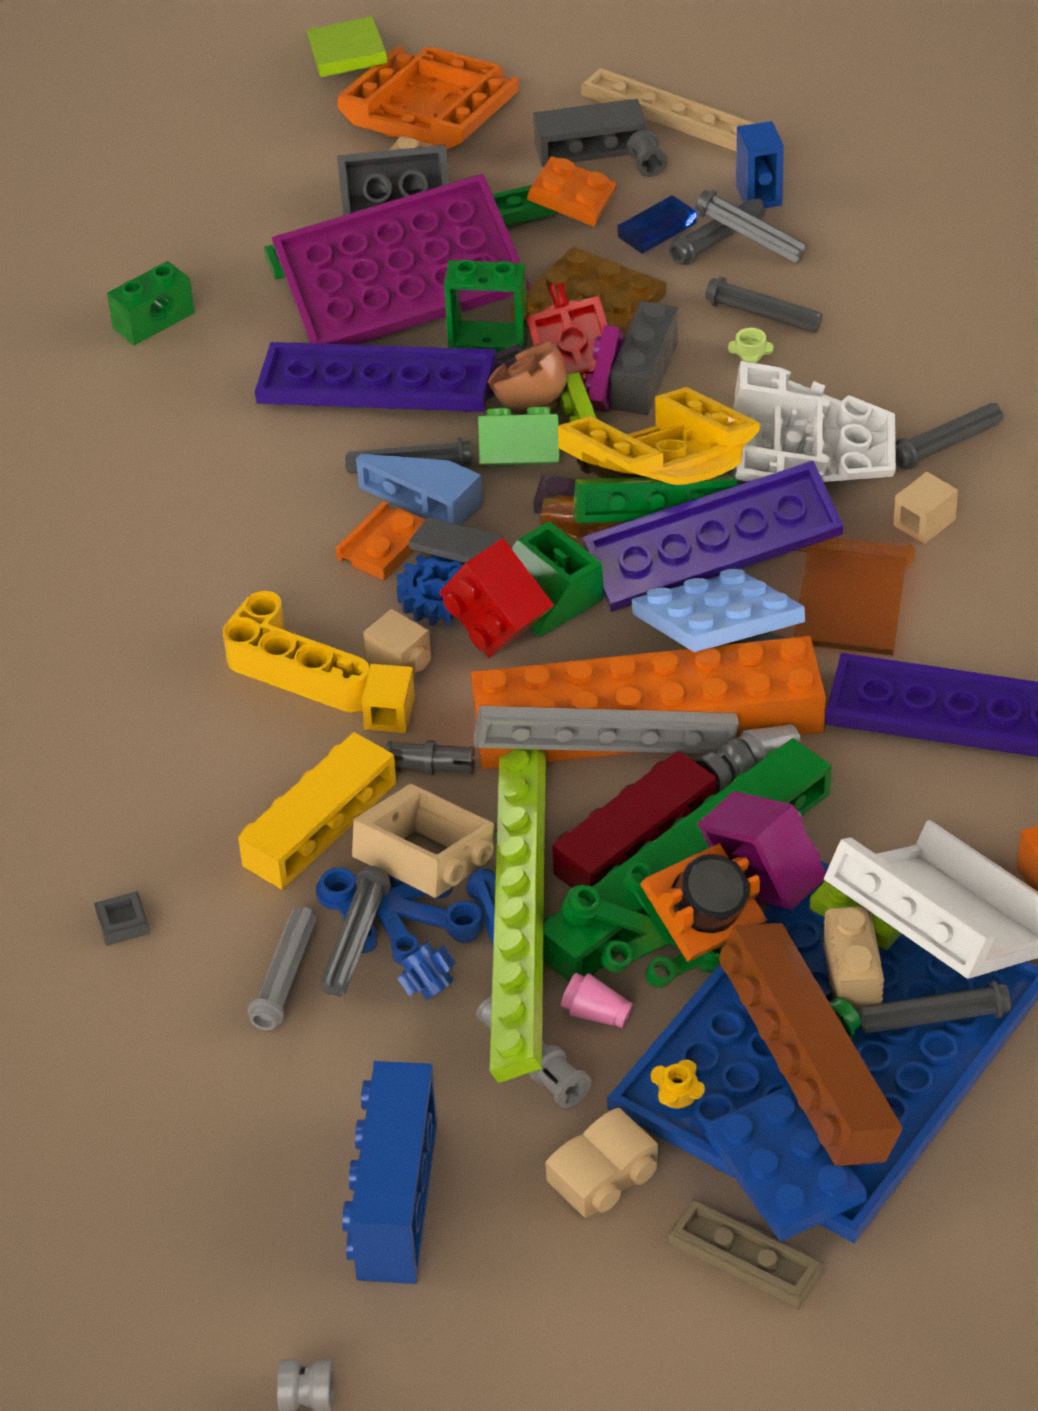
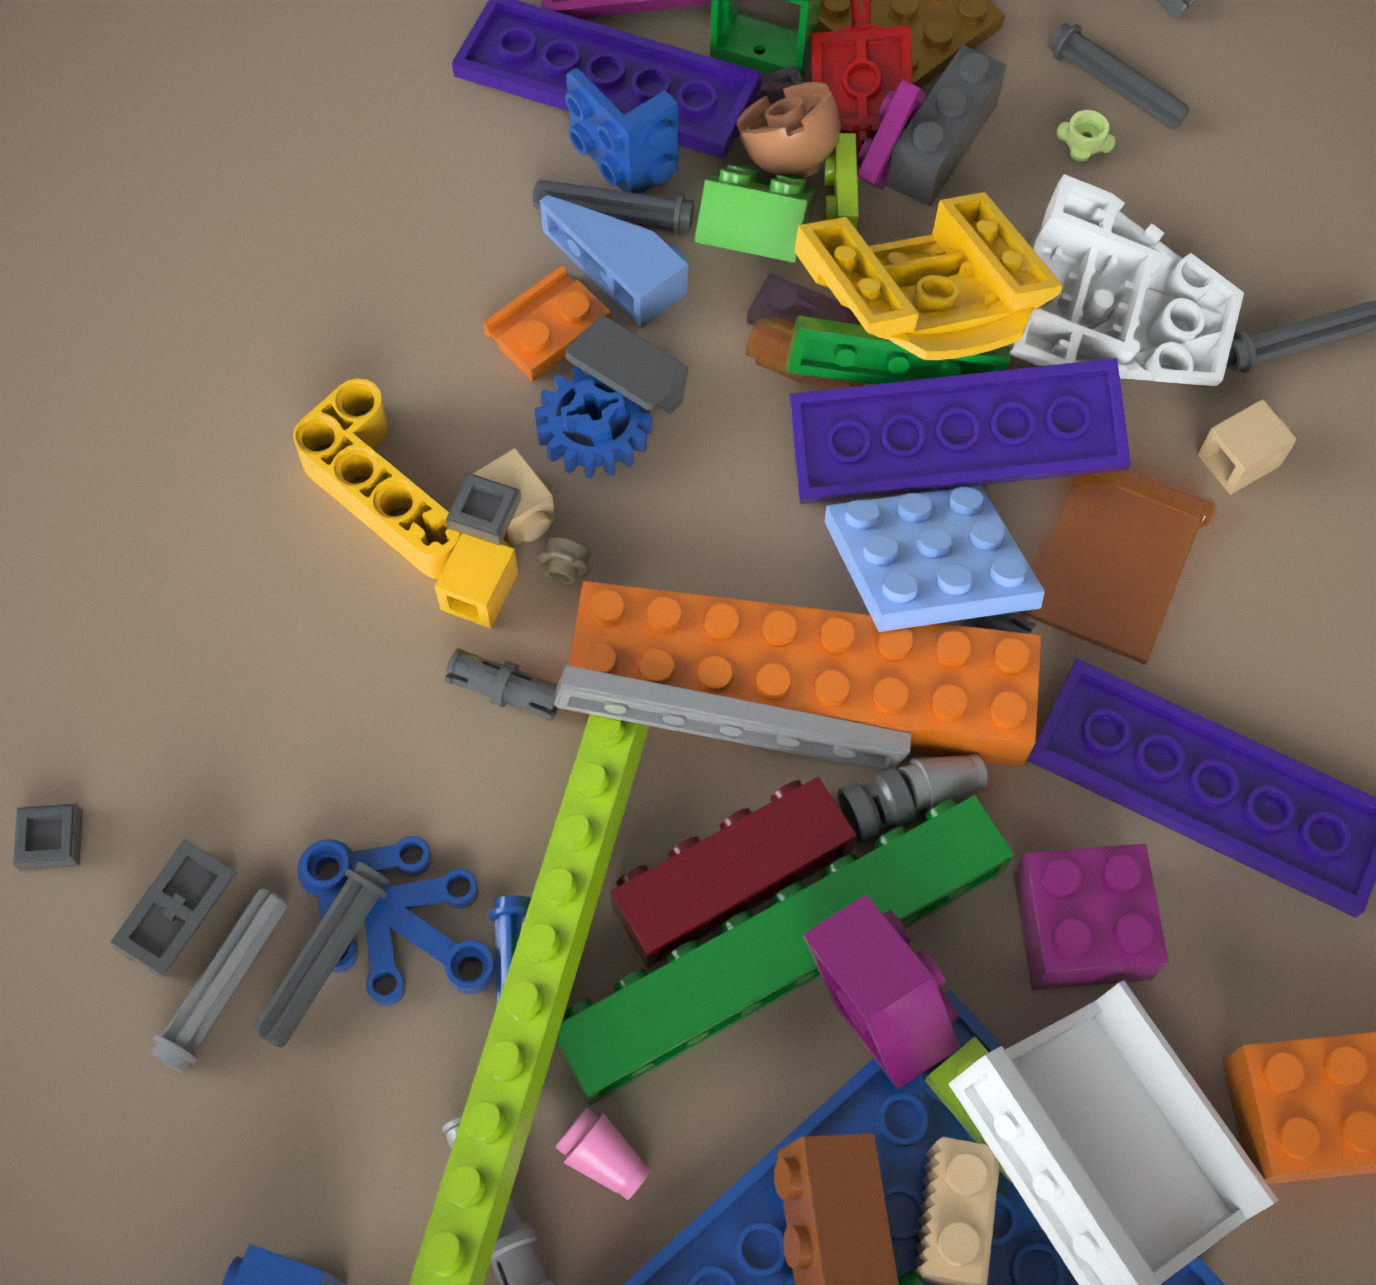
camera: 10 degrees right, 20 degrees up
yellow brick [238,732,397,890] -> none
tan window [352,783,494,898] -> none
blue gear [397,941,456,999] -> none
red brick [439,538,554,659] -> none
green slope [512,521,603,638] -> none
green plant [561,862,724,988] -> none
piece [641,843,767,962] -> none
none -> dark grey hinge [110,839,236,978]
none -> dark grey tile [446,473,521,546]
none -> dark tan plate [537,538,590,584]
none -> blue bracket [565,68,678,194]
none -> magenta brick [1013,843,1169,990]

